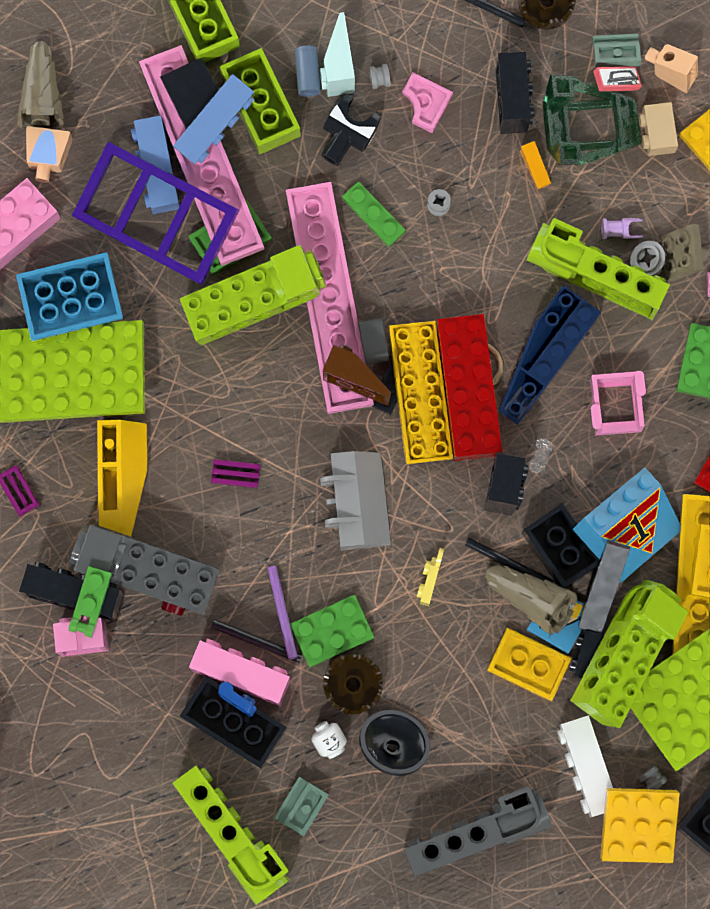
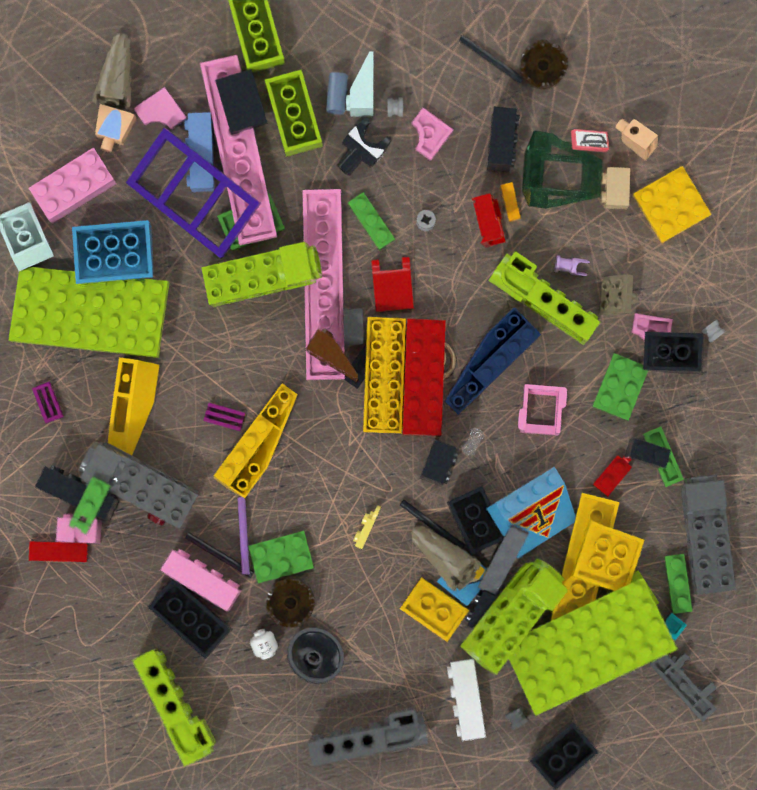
camera: 10 degrees right, 5 degrees up
medium blue brick [173,74,255,165] -> none
blue plate [218,682,257,717] -> none
sand green plate [274,777,329,836] -> none
light grey piece [320,451,391,551] -> none
sand green plate [592,34,642,68] -> none
yellow plate [600,788,680,863] -> none
light grey gear [630,241,666,276] -> none
none -> red tile [29,541,88,562]
none -> bright pink tile [134,87,187,130]
none -> yellow wedge [213,383,298,499]
none -> red flag [371,257,414,312]
none -> red piece [472,193,506,248]

